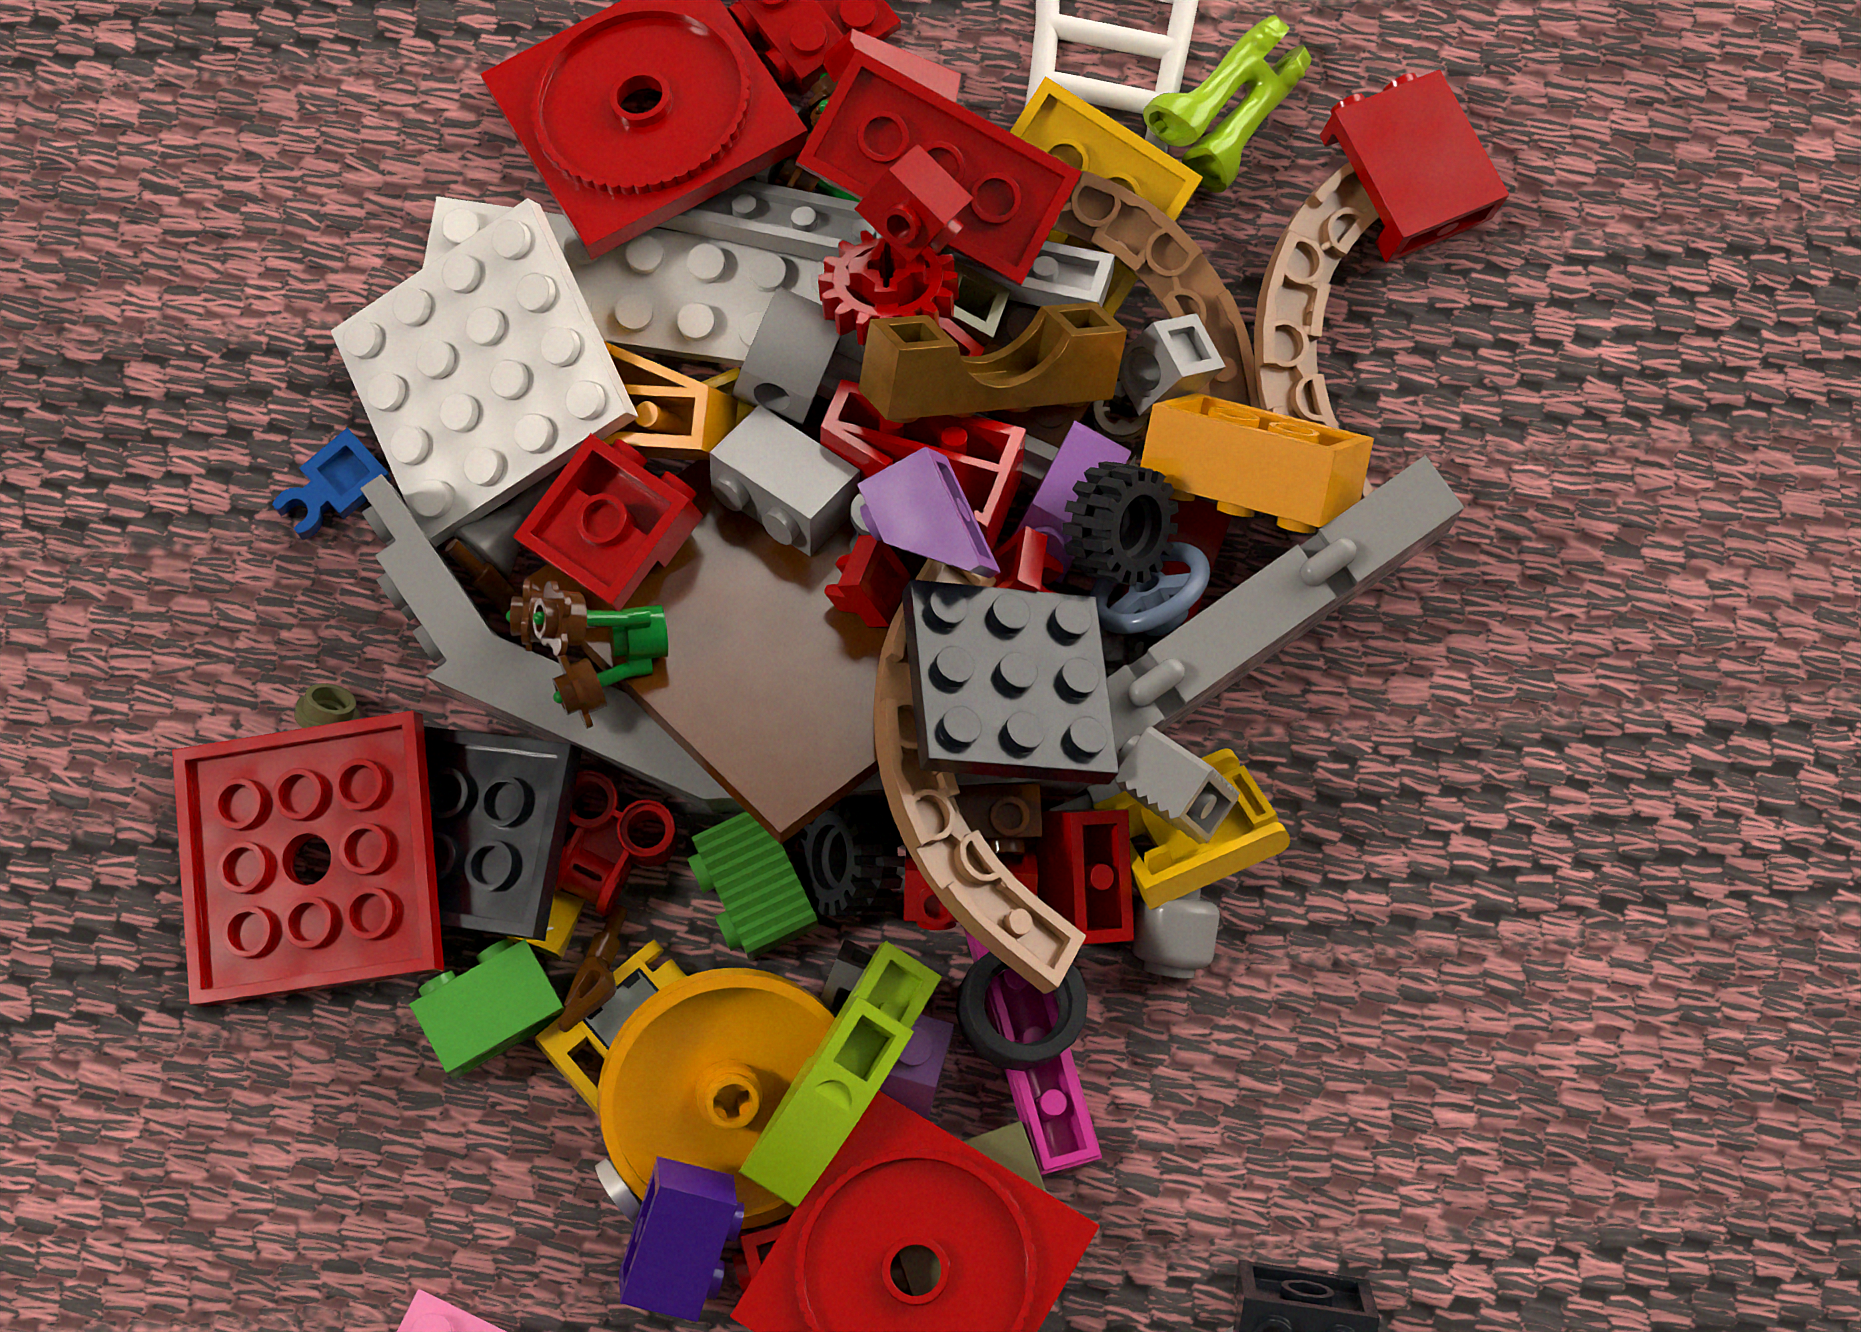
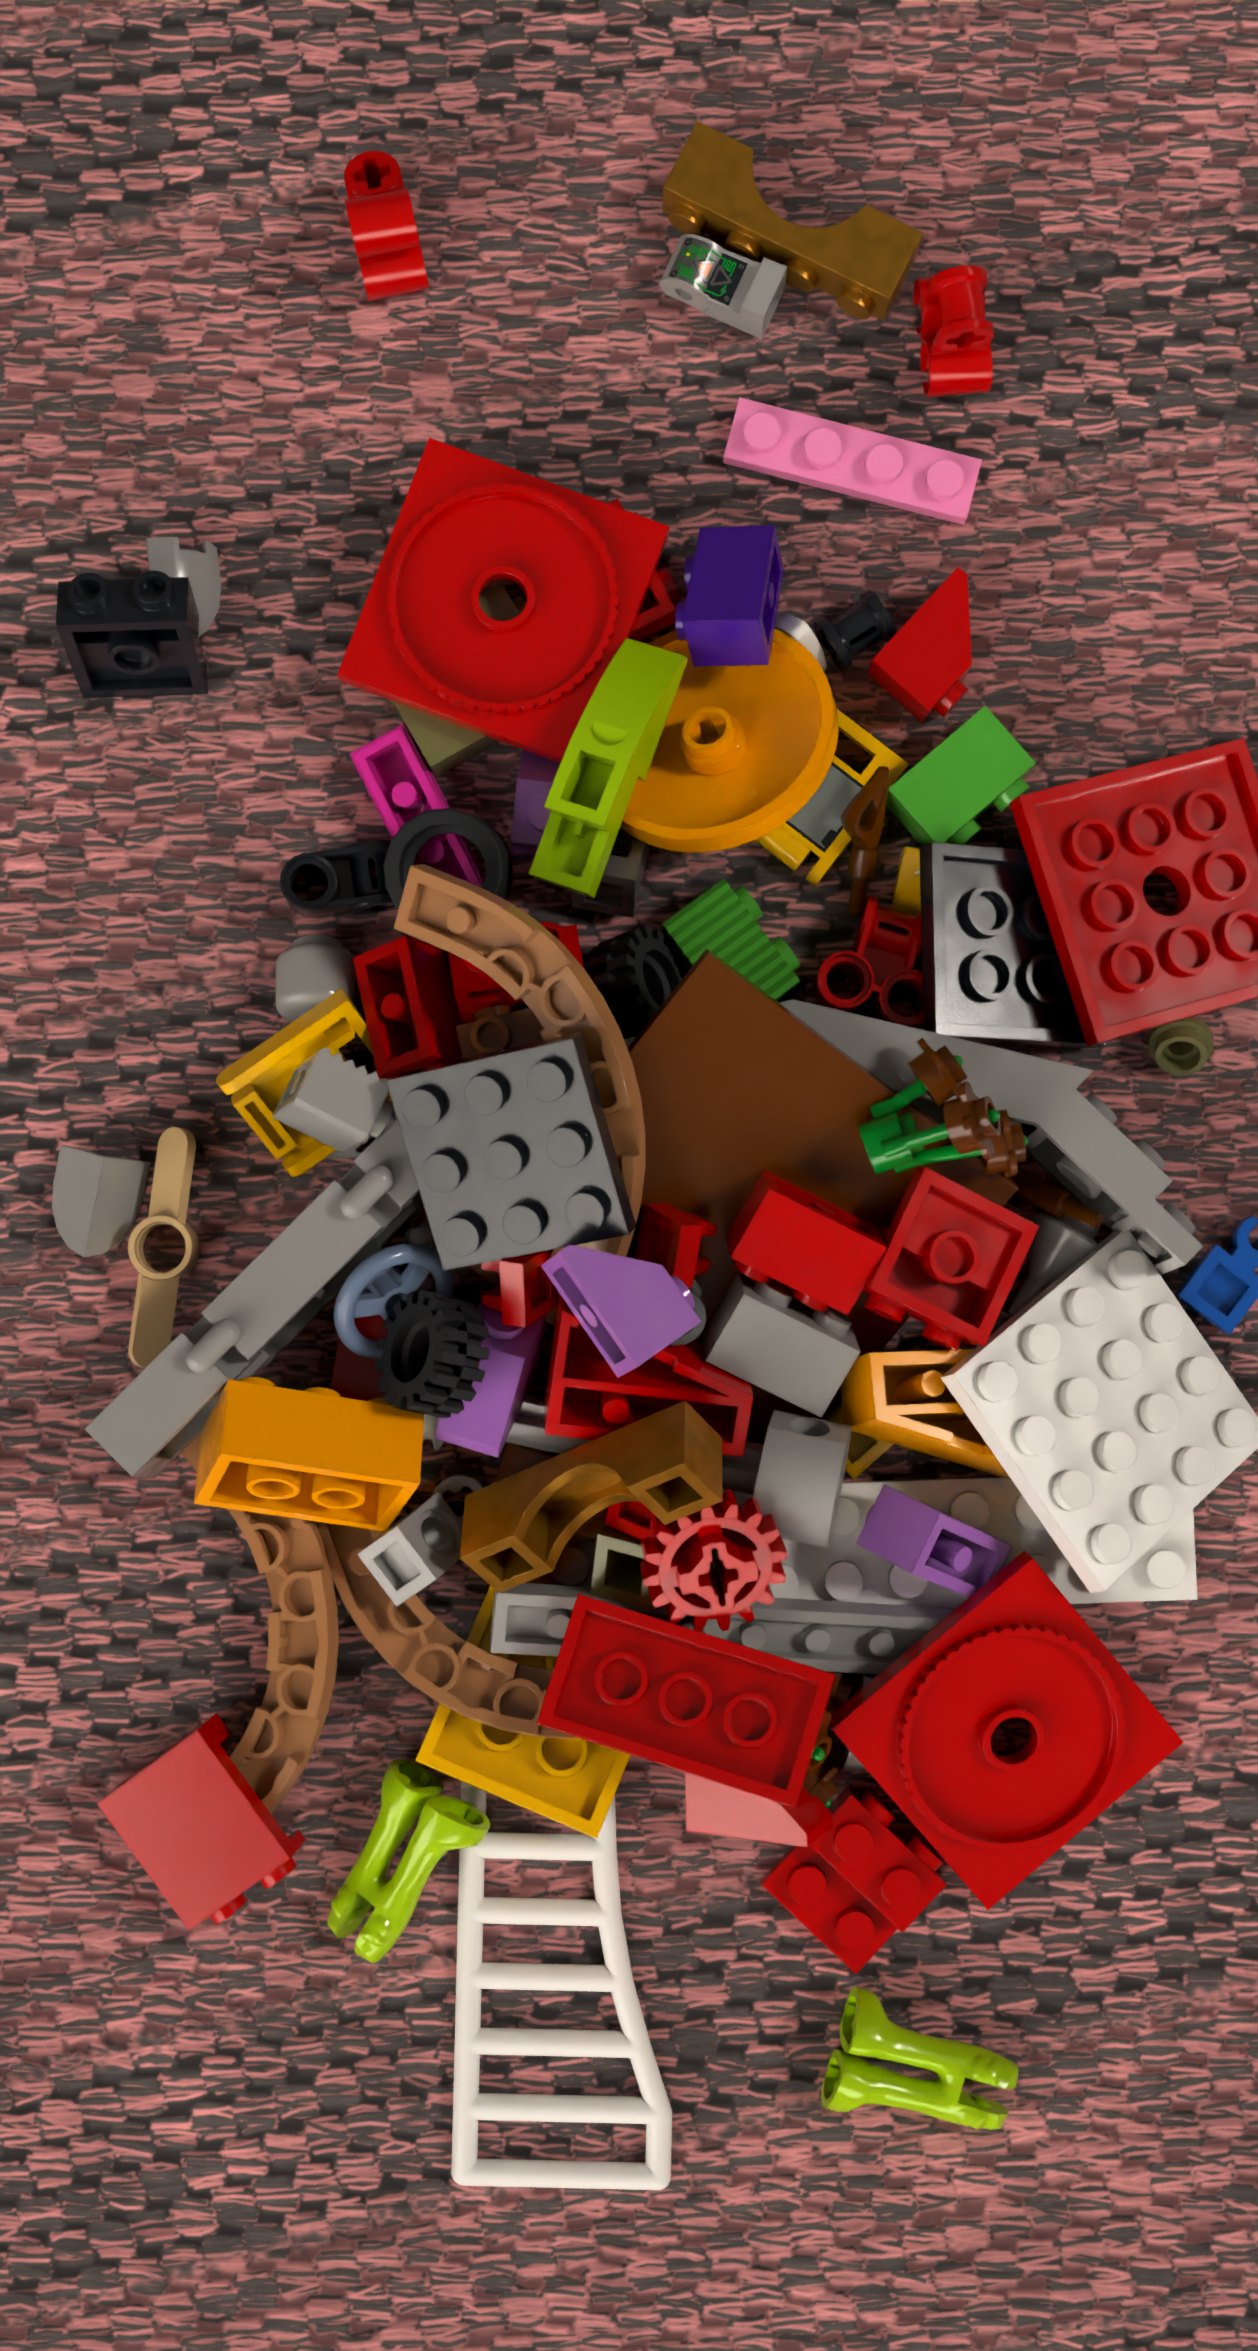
camera: 175 degrees right, 10 degrees up
red brick [854,143,973,263] -> none
none -> light grey brick [52,1145,150,1258]
none -> tan piece [128,1127,200,1368]
none -> black piece [280,840,396,918]
none -> red brick [725,1169,887,1315]
none -> black bush [814,589,897,671]
none -> medium lavender slope [856,1484,1012,1597]
none -> red slope [867,567,972,724]

